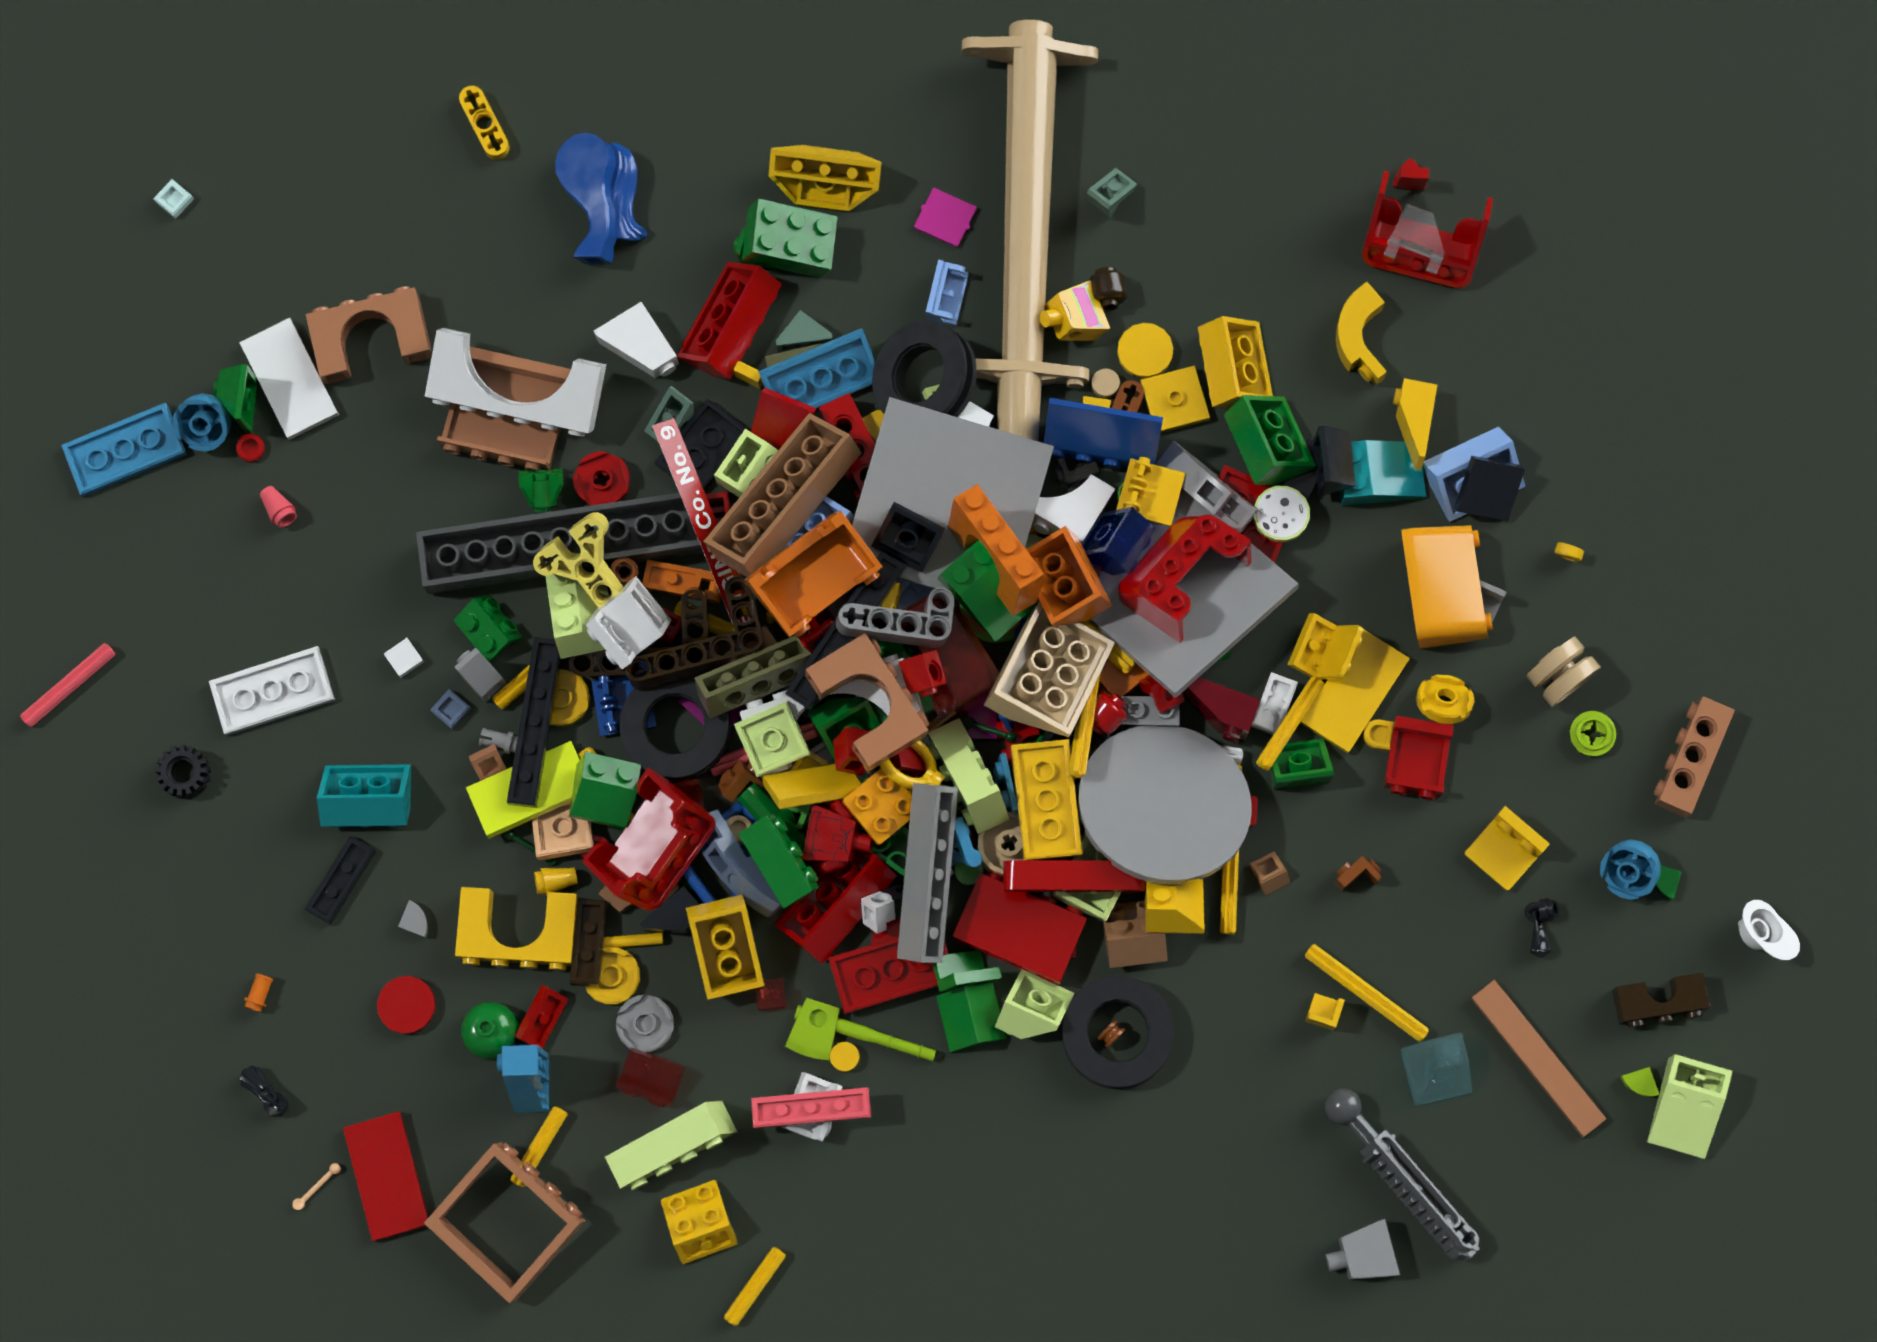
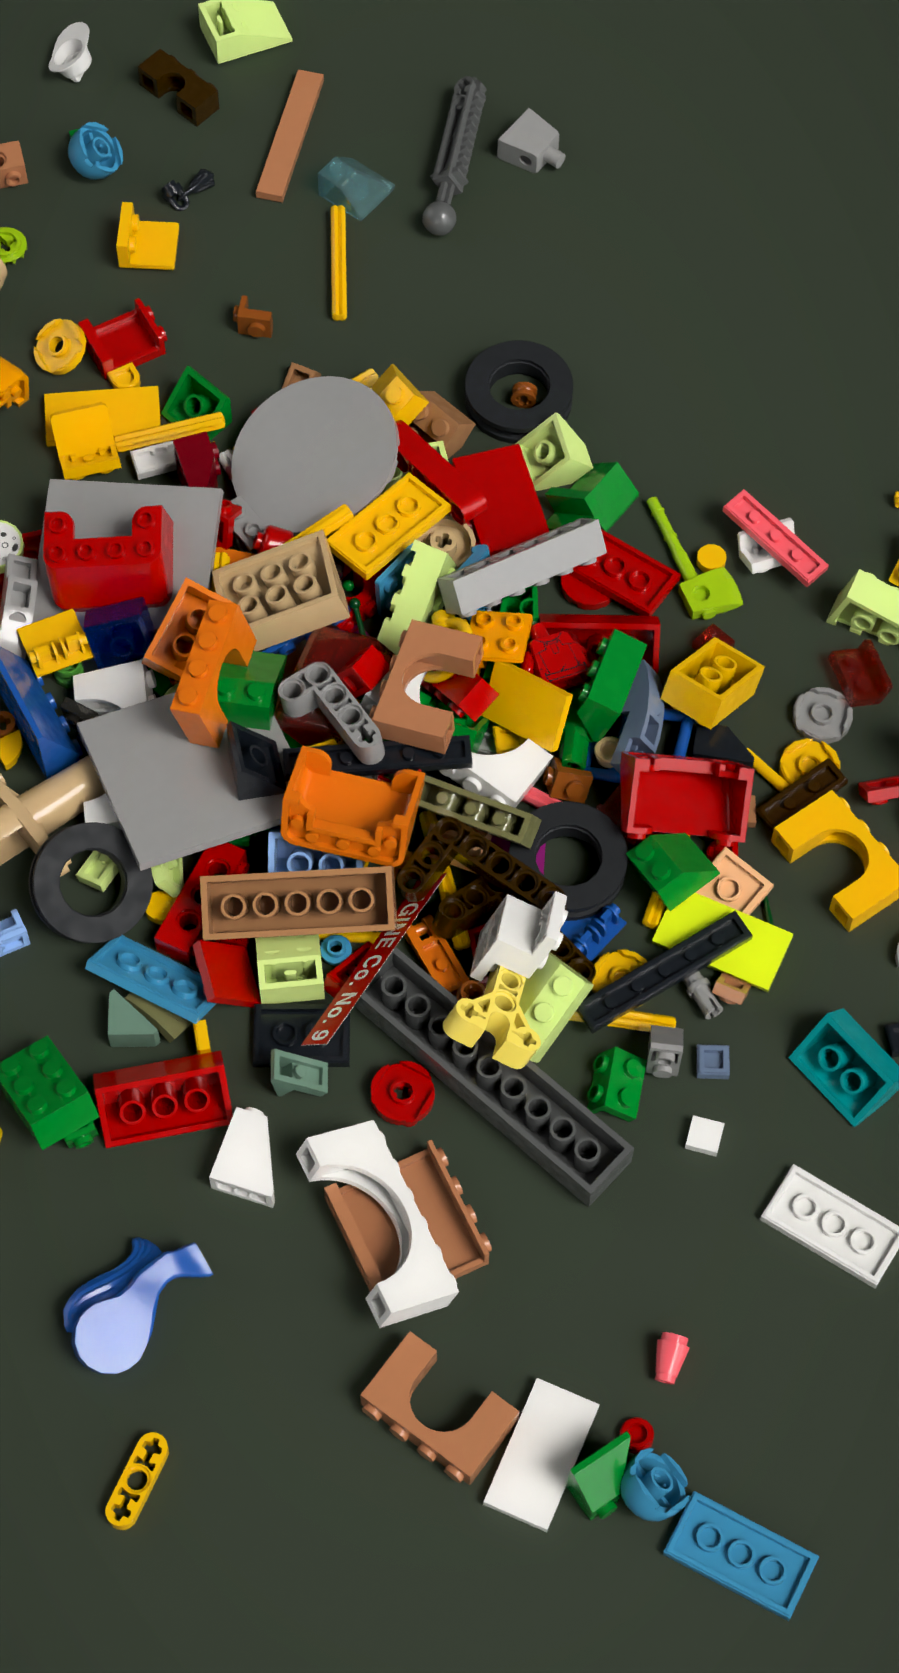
camera: 135 degrees left, 15 degrees down
green brick [518,468,563,512] -> none
yellow cone [534,867,578,896] -> none
yellowish green tile [734,701,811,777] -> none
white leg [861,885,904,934] -> none
yellow panel [1305,993,1345,1031] -> none
lime tile [1620,1067,1660,1097] -> none

